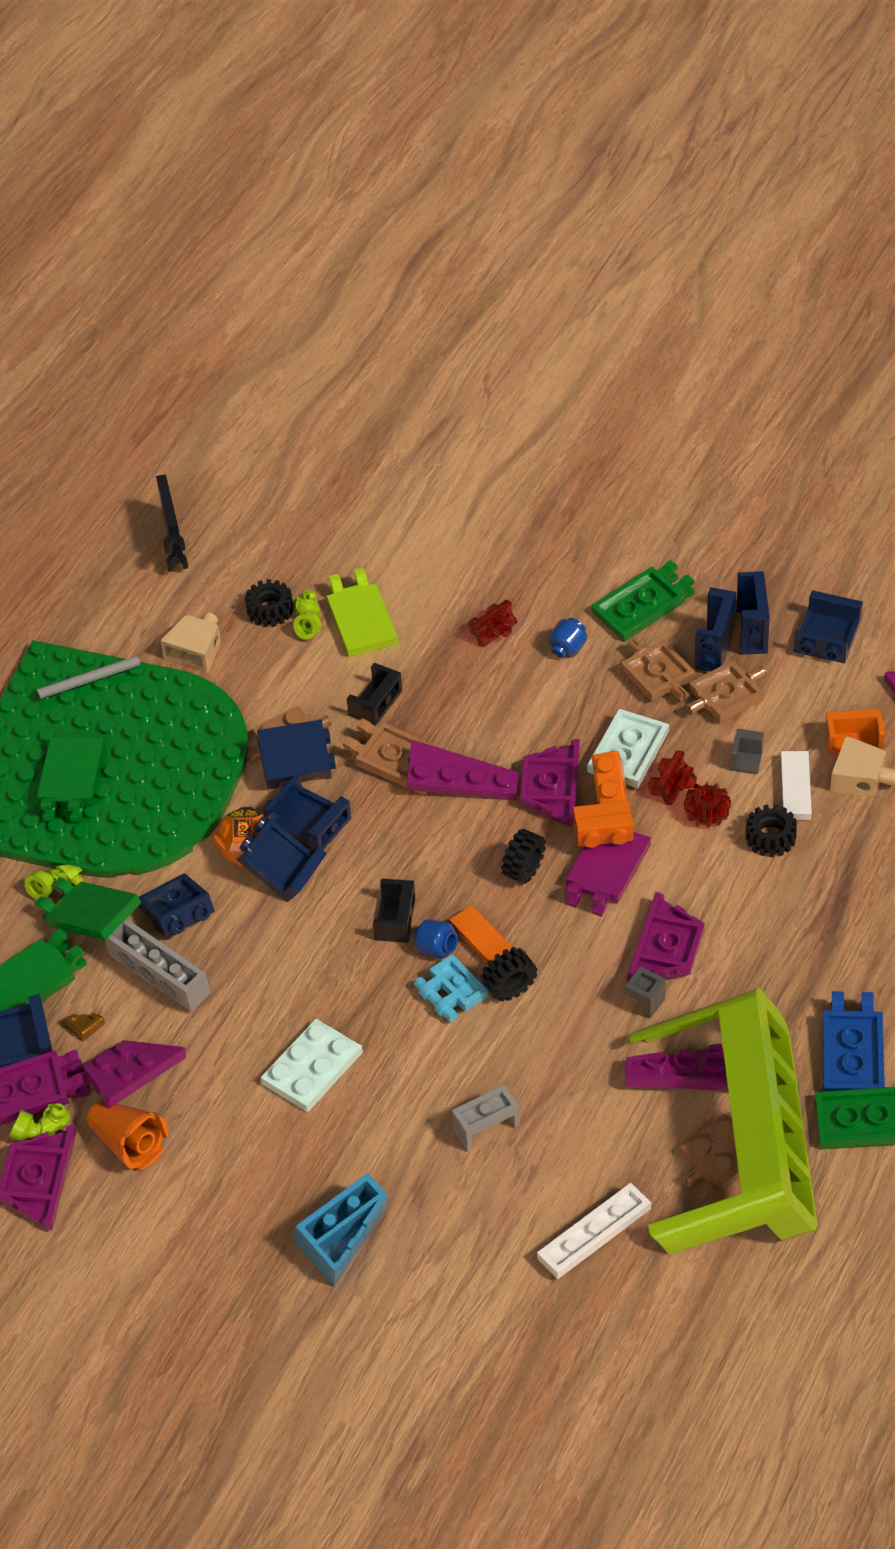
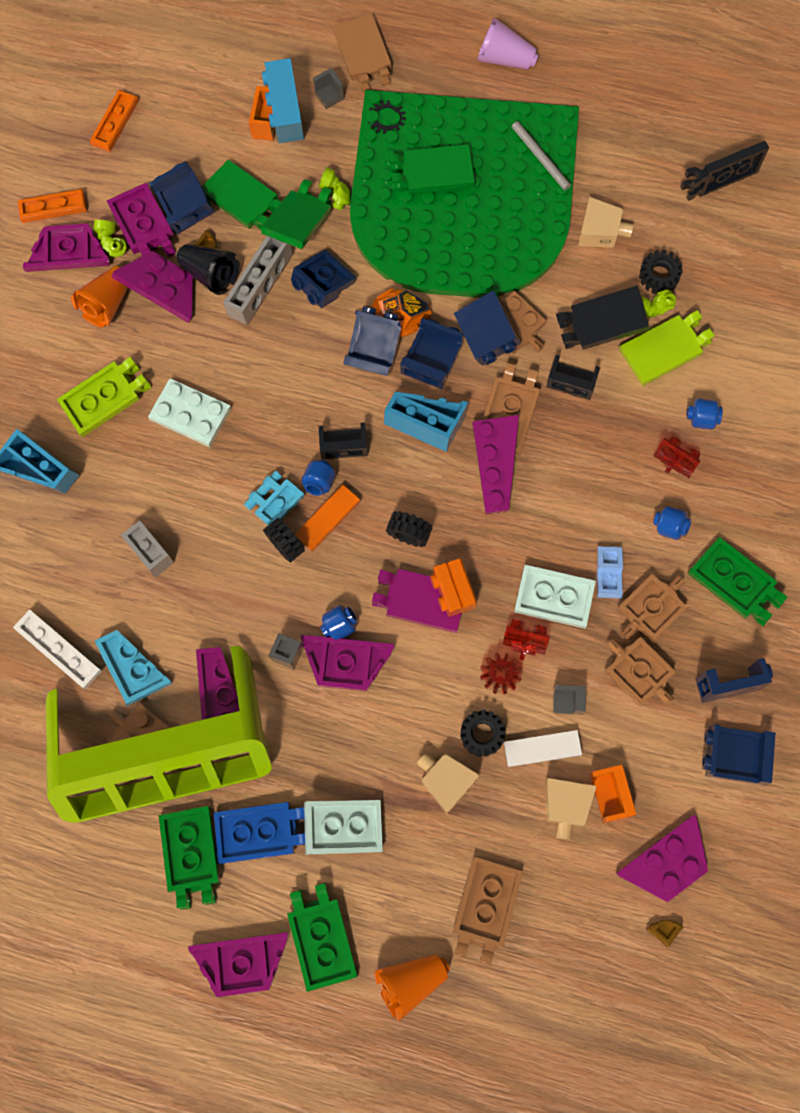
camera: 80 degrees right, 25 degrees up
magenta wing [520,739,580,827] -> none
orange brick [591,751,628,804] -> none
dark blue panel [695,587,736,671] -> none
none -> lime tile [57,357,152,437]
none -> medium azure wing [95,630,172,706]
none -> black cone [176,244,240,295]
none -> light aqua plate [304,800,383,855]
none -> blue head [320,605,358,640]
none -> dark azure wedge [384,392,469,452]
none -> tan torso [417,753,479,814]
none -> black tile [556,285,650,350]
none -> light blue slope [597,546,623,598]
none -> blue head [686,398,723,430]

